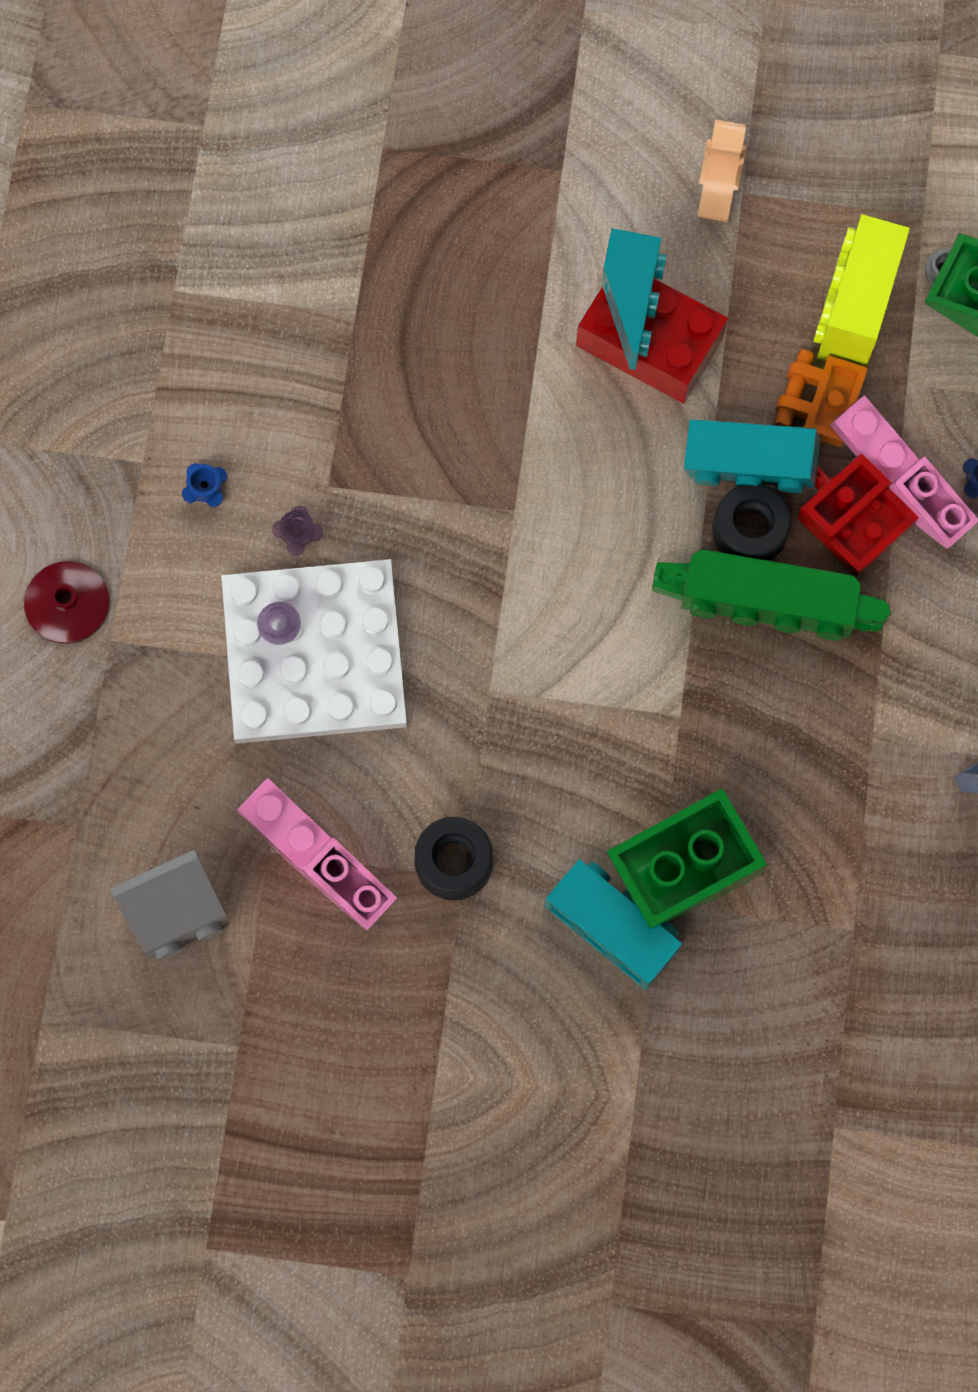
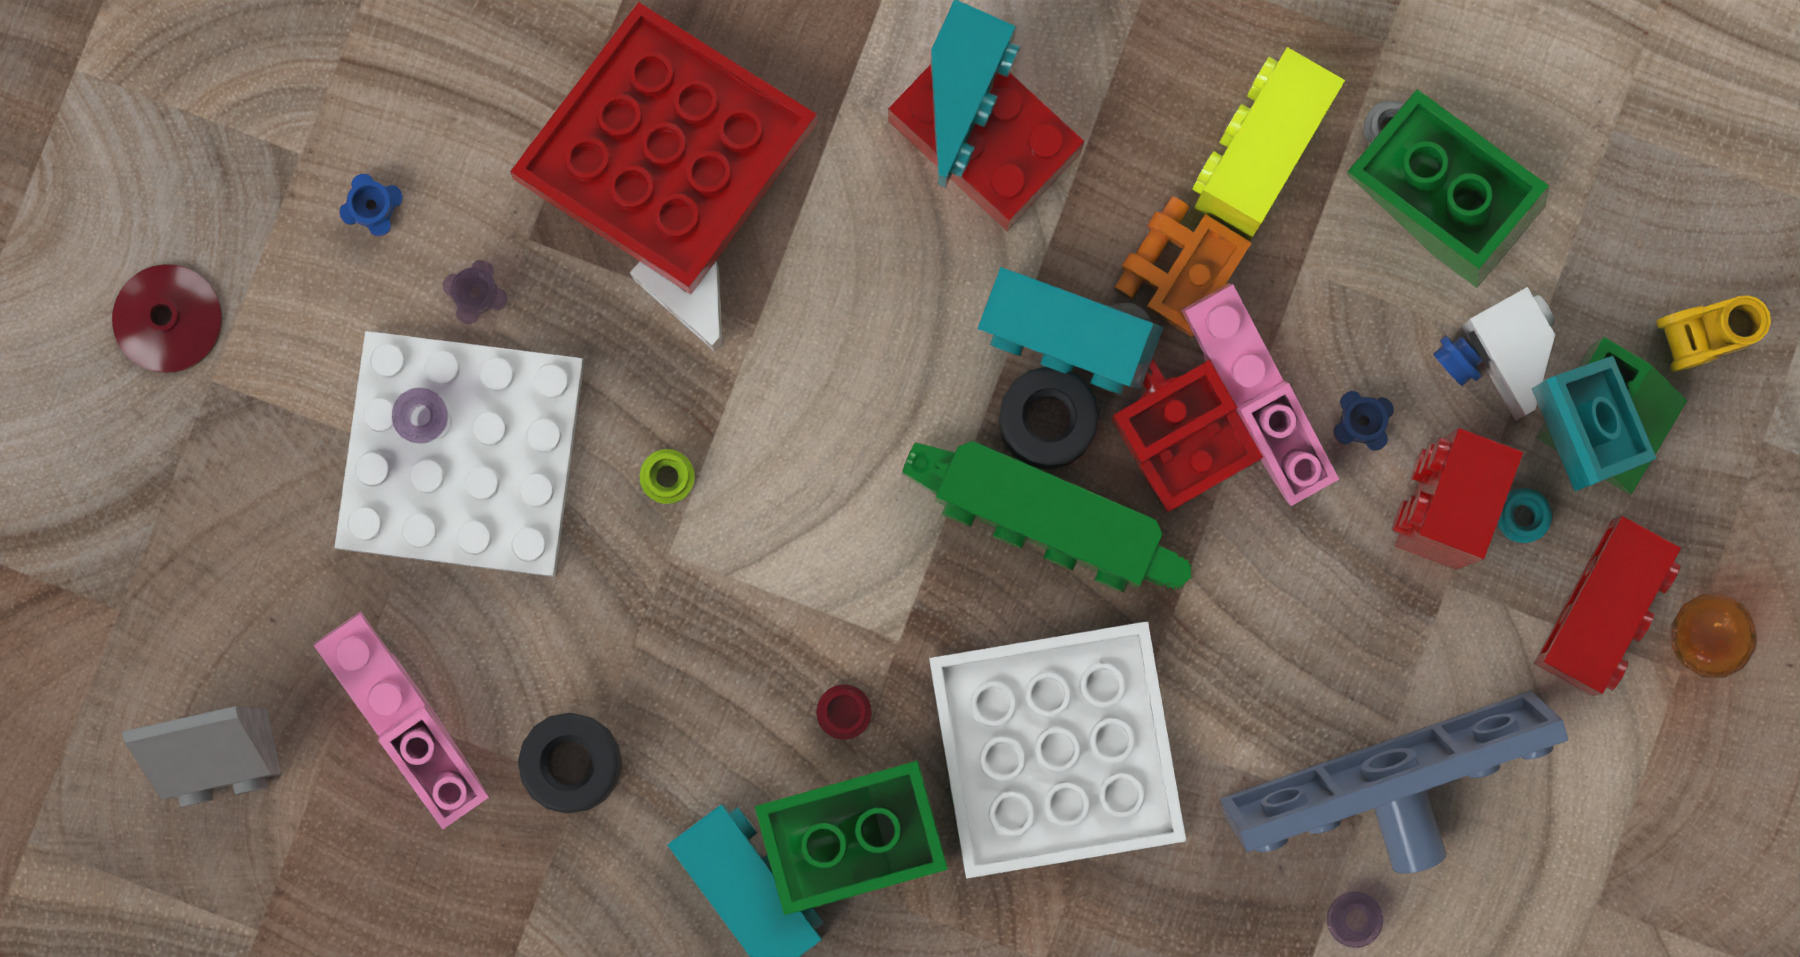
camera: 15 degrees right, 10 degrees up
none -> red plate [510,2,818,294]
none -> white slope [630,261,722,352]
none -> lime plate [639,449,695,505]
none -> dark red plate [816,684,872,740]
none -> white plate [929,621,1186,879]

